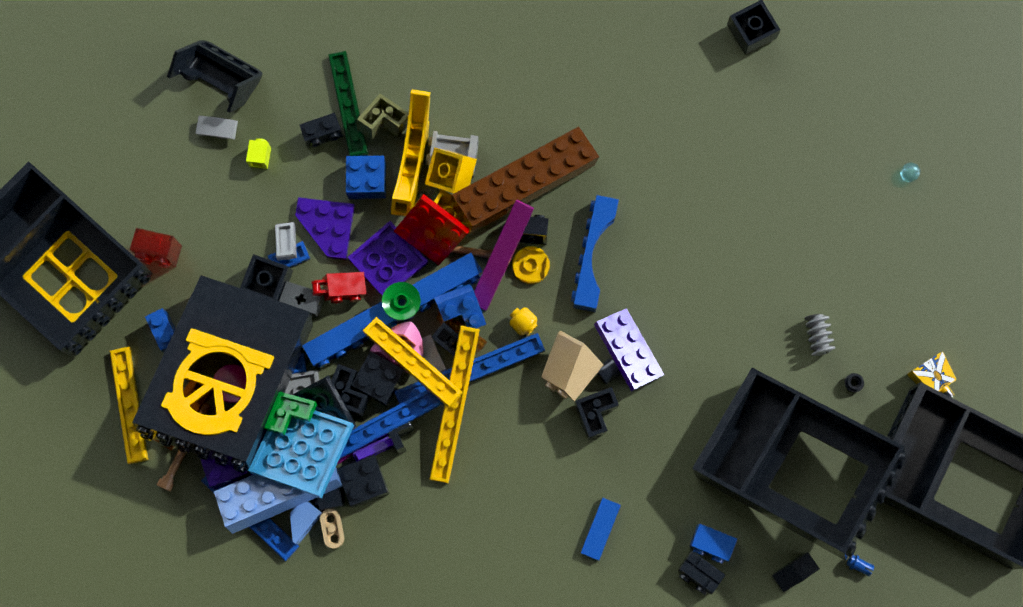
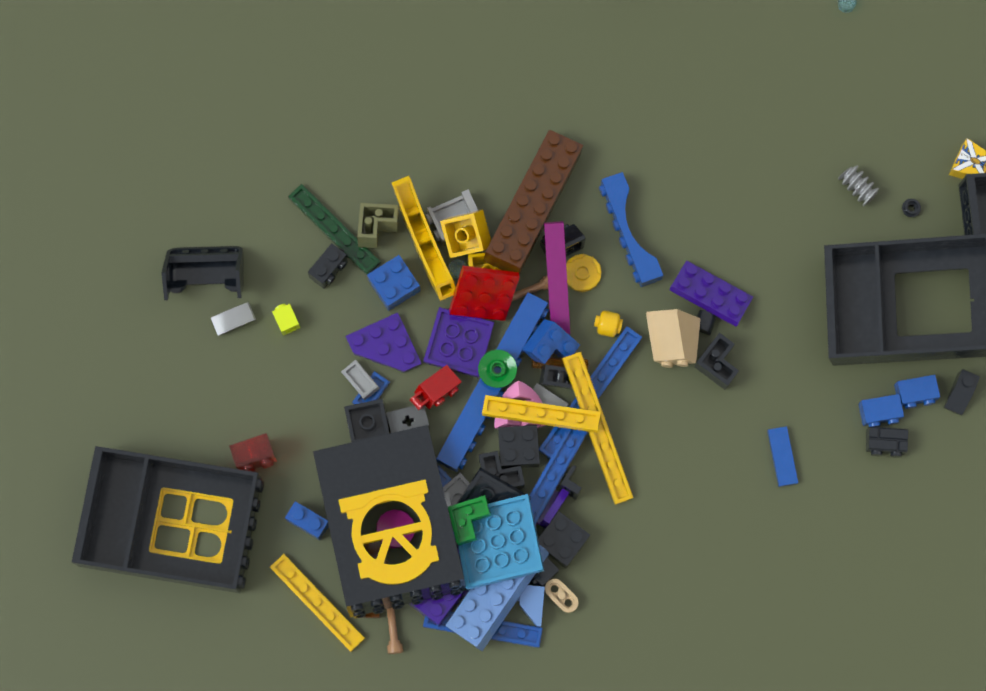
camera: 35 degrees left, 0 degrees up
none -> blue brick [894,375,940,409]

